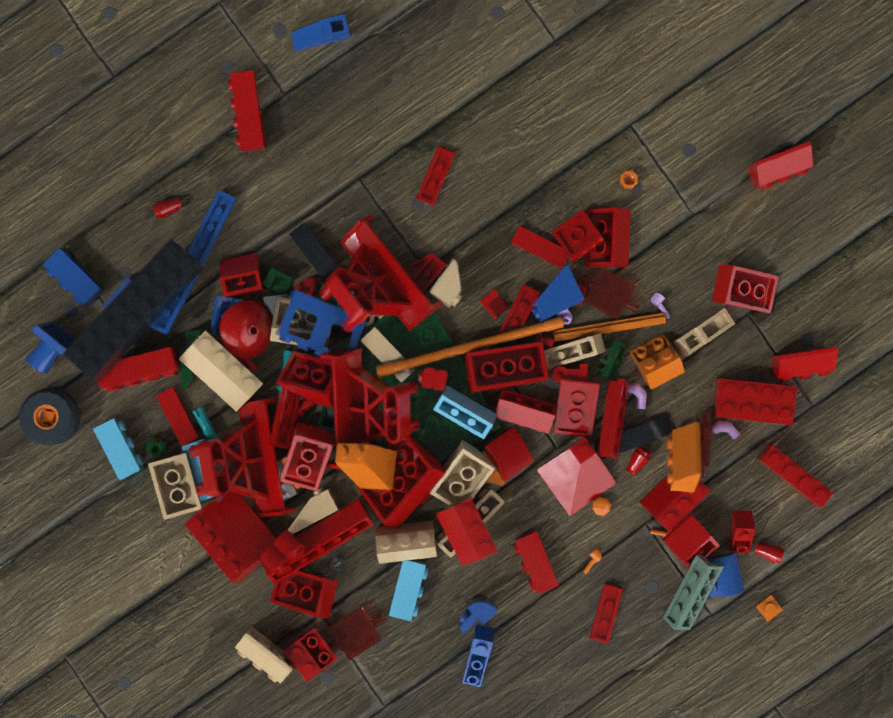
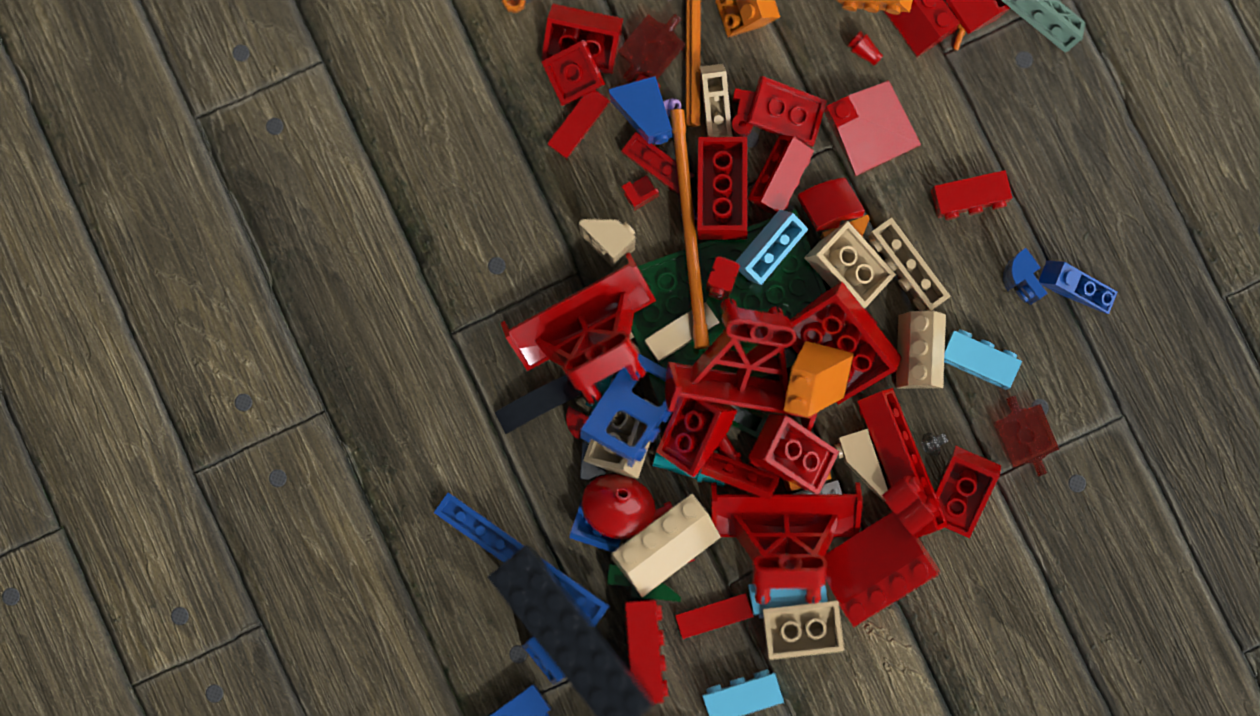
camera: 85 degrees left, 5 degrees down
dark green tile [146,435,166,455] -> none
red cone [152,197,182,219] -> none
teal pin [192,406,222,440] -> none
red slope [219,253,265,298] -> none
red brick [228,70,266,152] -> none
tan slope [235,626,294,684] -> none
dark green panel [262,268,294,294] -> none
red slope [284,627,338,682] -> none
blue slope [291,14,351,52] -> none
red wing [403,253,448,294] -> none
red tile [416,146,456,206] -> none
red slope [436,496,498,566] -> none
red tile [533,333,554,347] -> none
orange hand [583,548,602,574] -> none
red tile [589,583,623,644] -> none
orange tile [592,497,611,516] -> none
black slope [595,414,673,459] -> none
dark green plate [596,340,628,381] -> none
red fence [598,378,629,459] -> none
lavender arm [628,383,647,409] -> none

